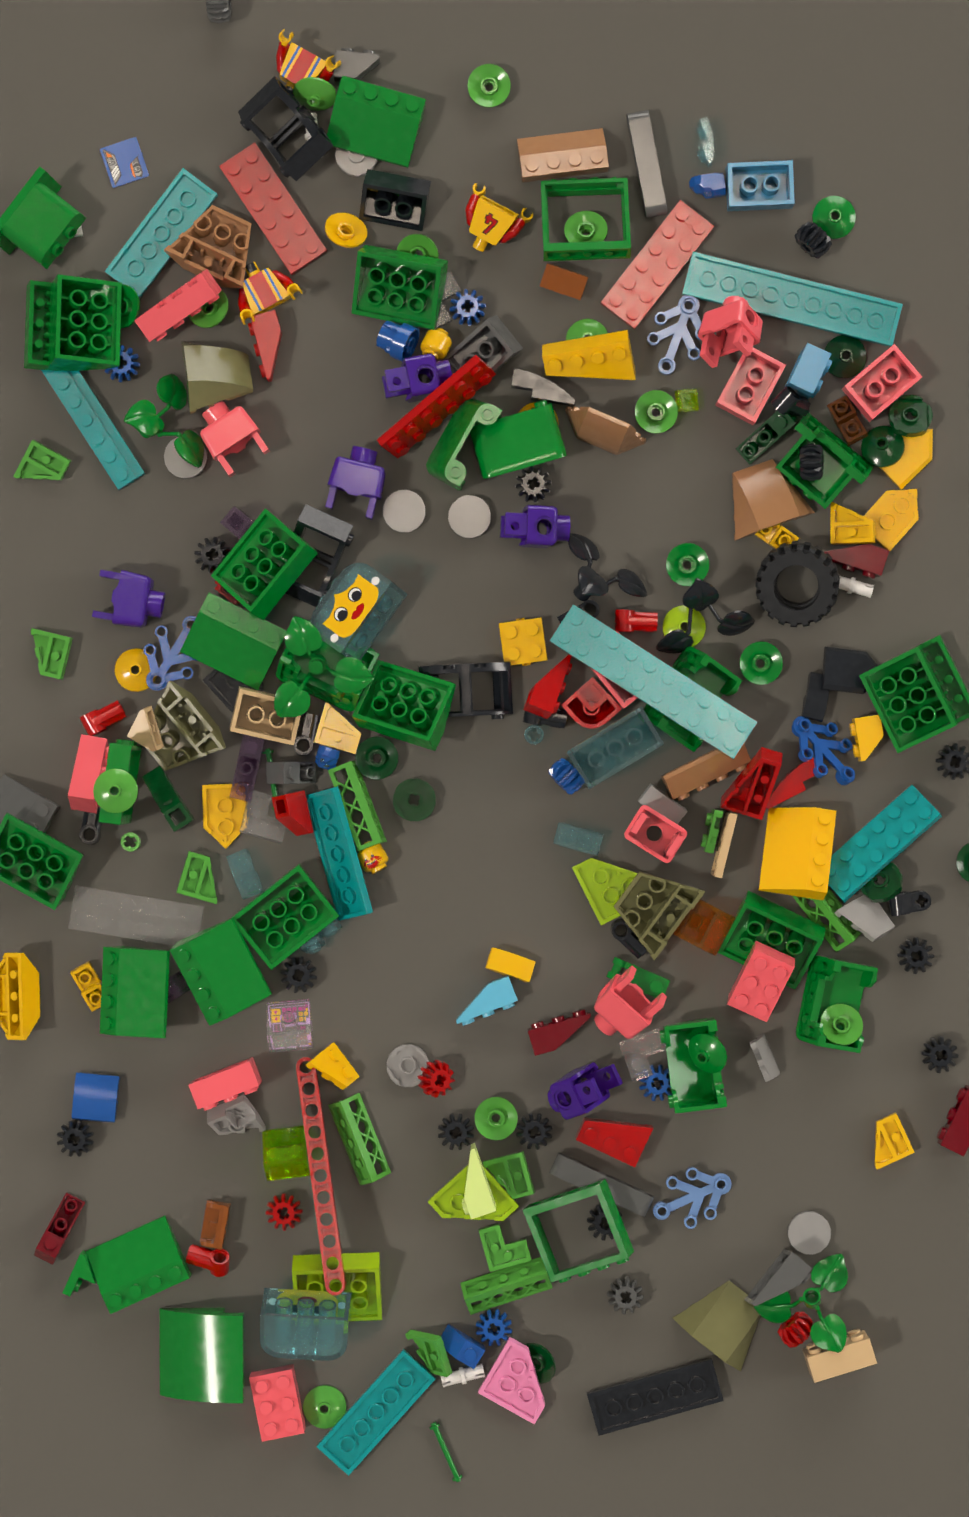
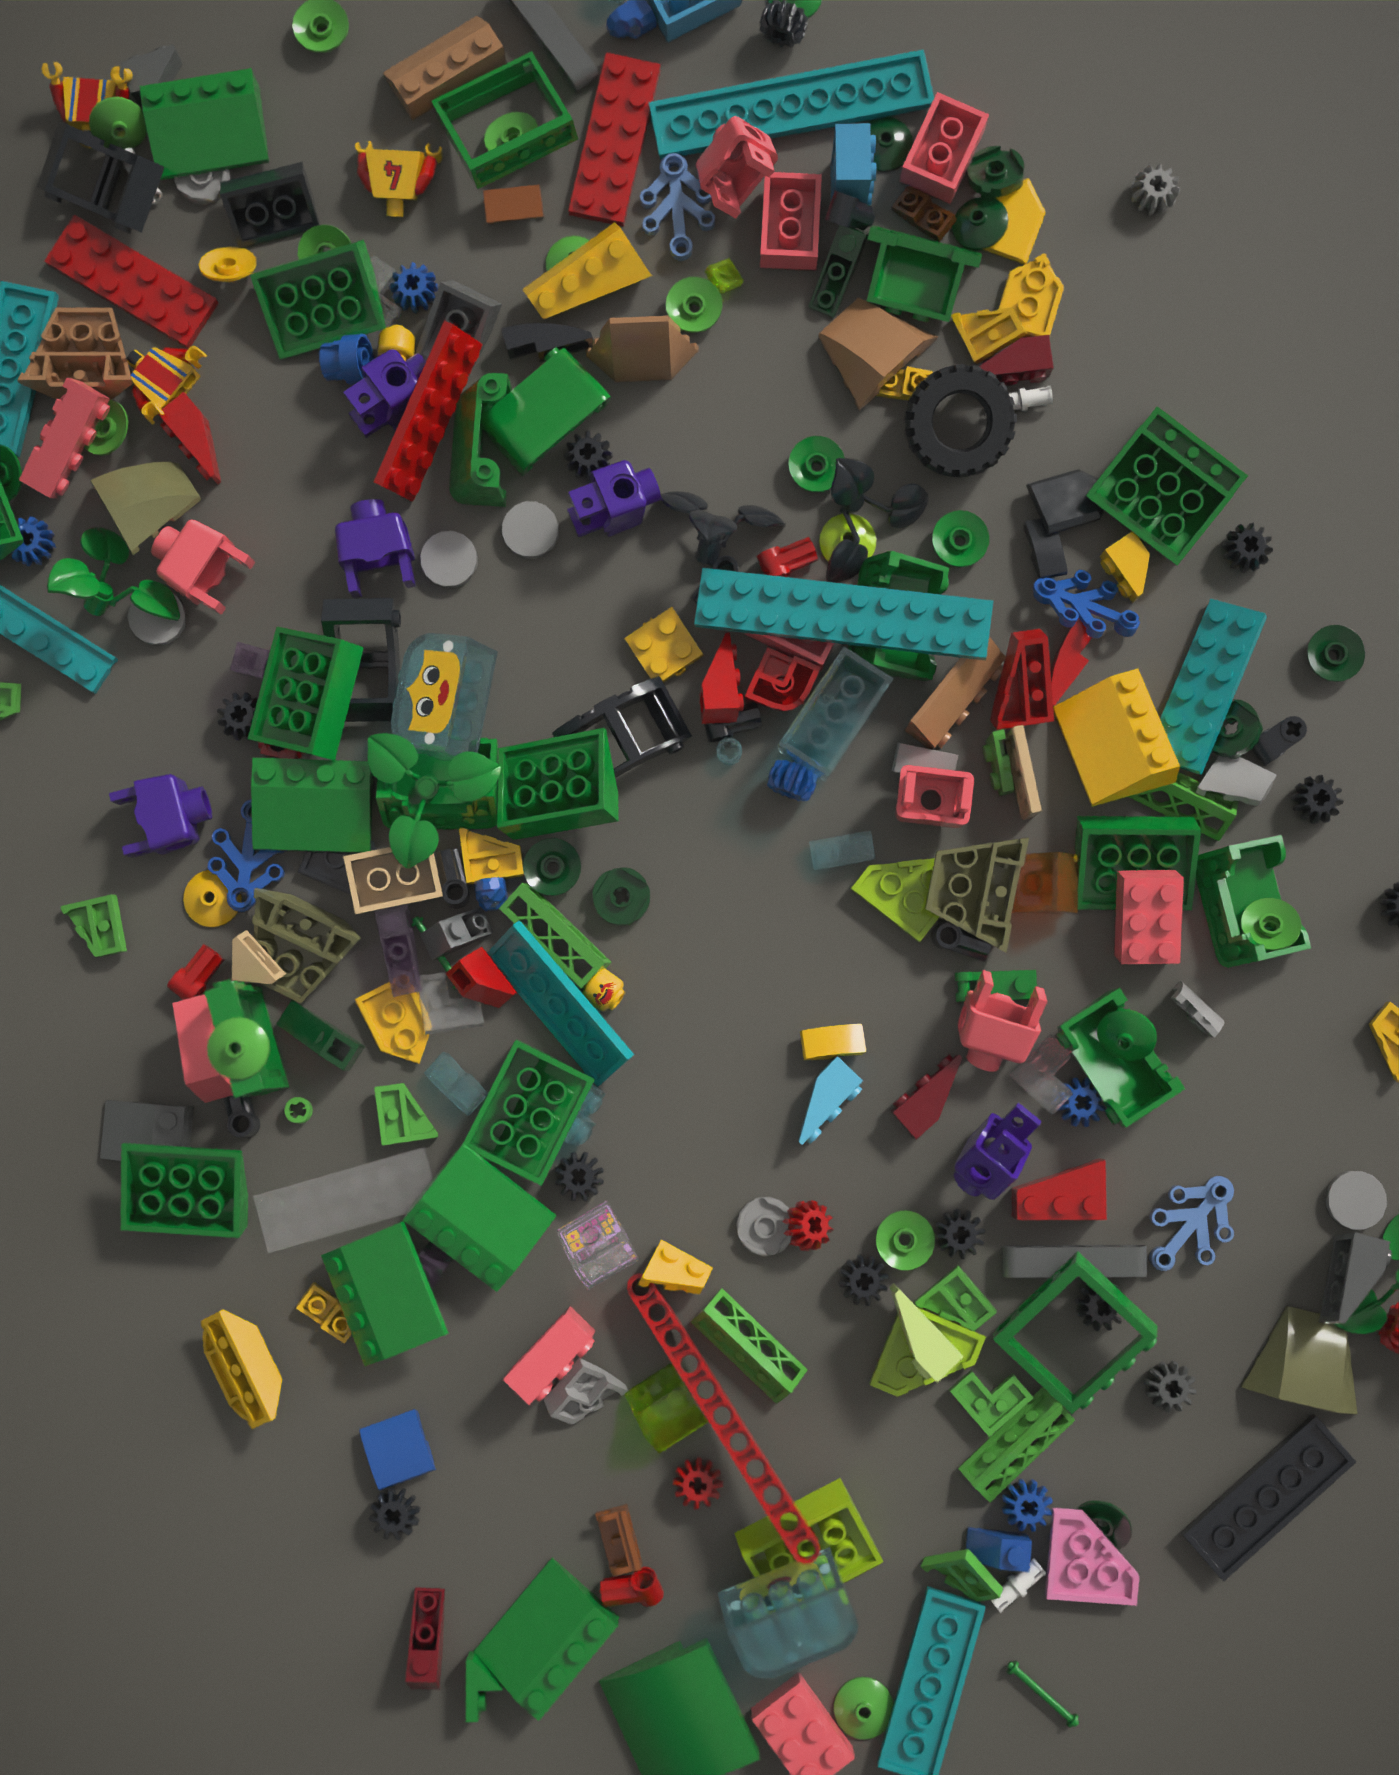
camera: 20 degrees left, 5 degrees down
black gear [799,444,824,481] -> none

